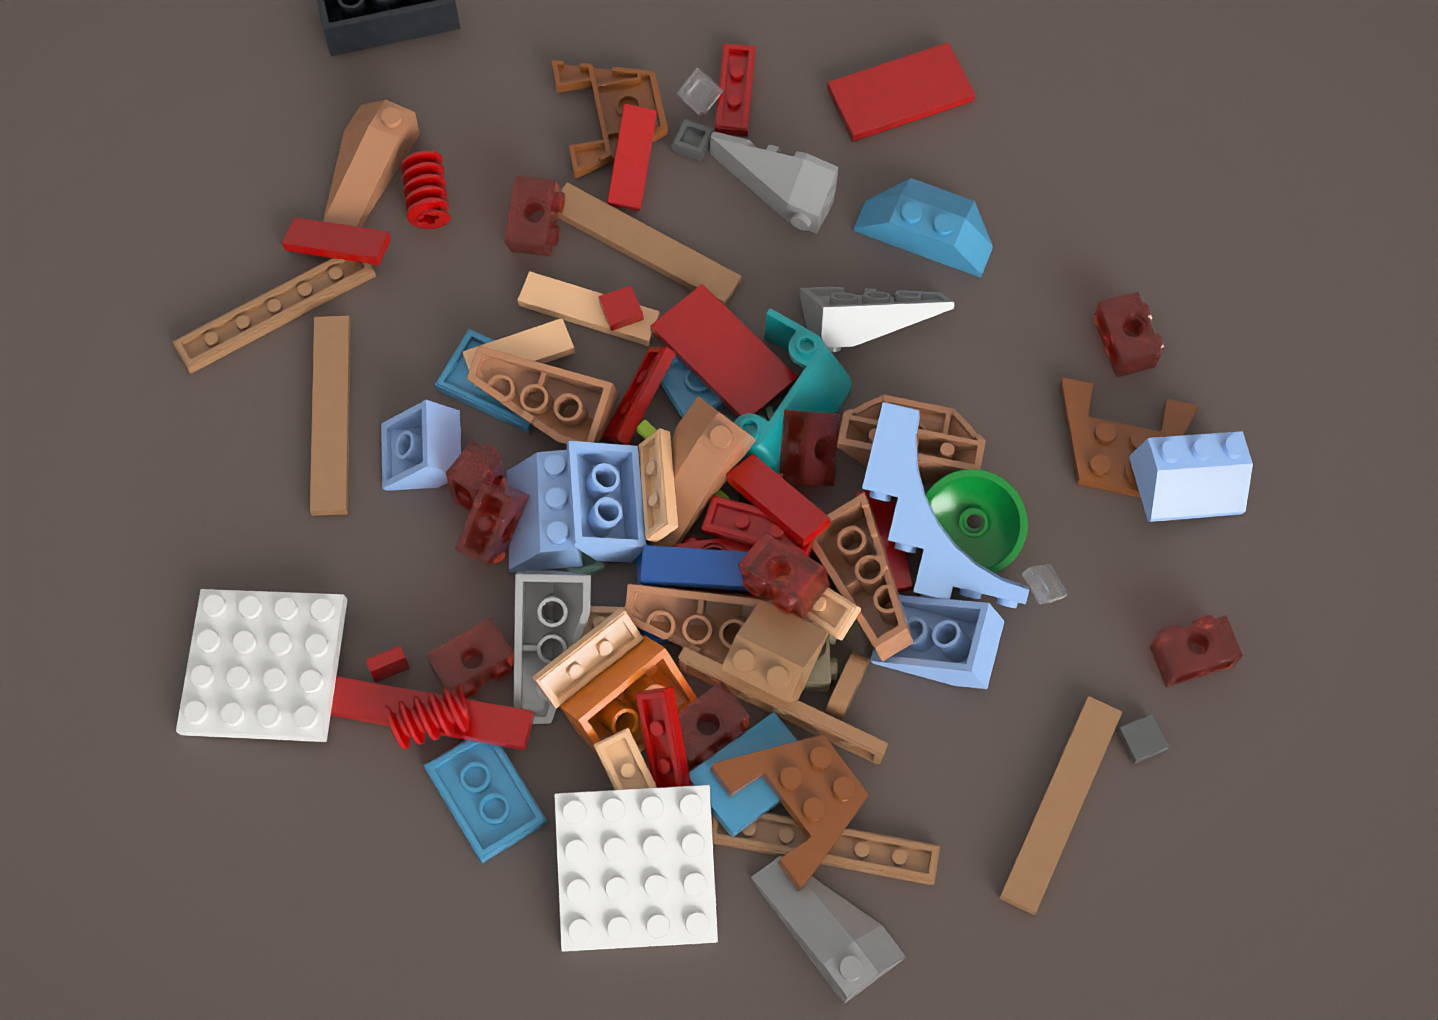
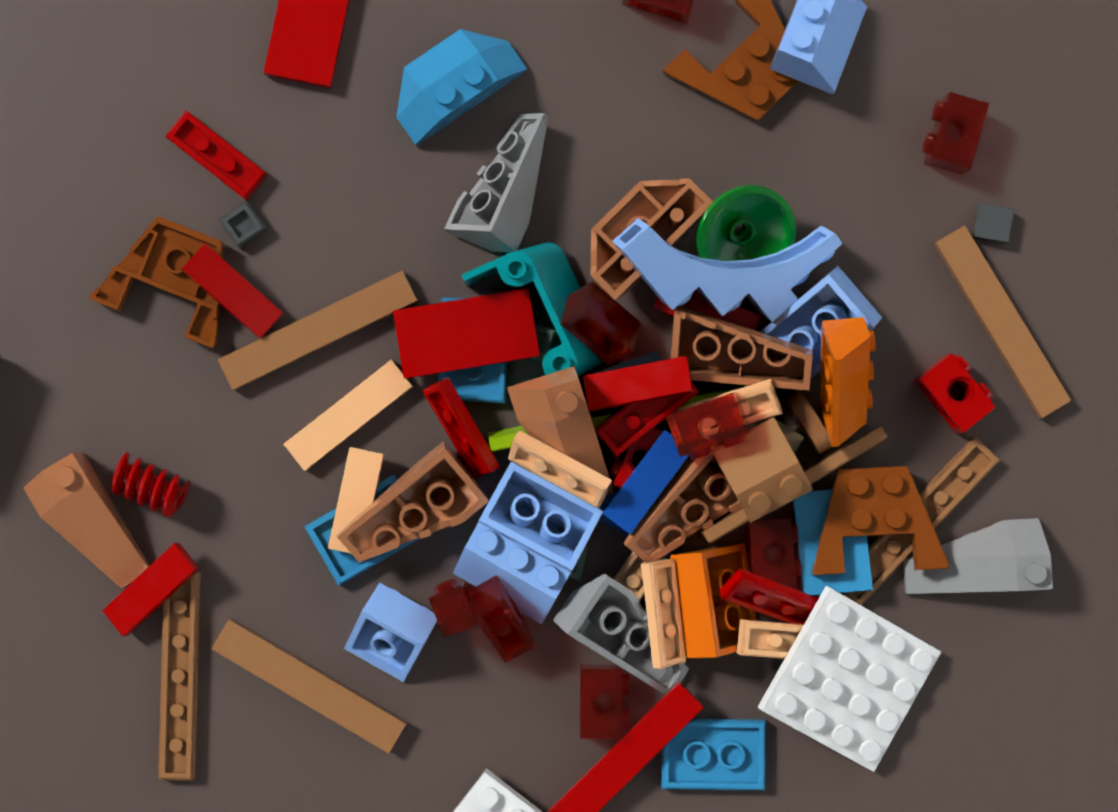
camera: 55 degrees left, 20 degrees up
red tile [366,646,410,683] -> none
red piece [385,683,470,750] -> none
clear red brick [504,176,565,256] -> none
red tile [598,286,644,331] -> none
clear tile [676,68,724,116] -> none
light grey wedge [710,132,839,234] -> none
clear tile [1021,564,1068,605] -> none
none -> orange slope [819,317,876,447]
none -> red brick [913,353,996,434]

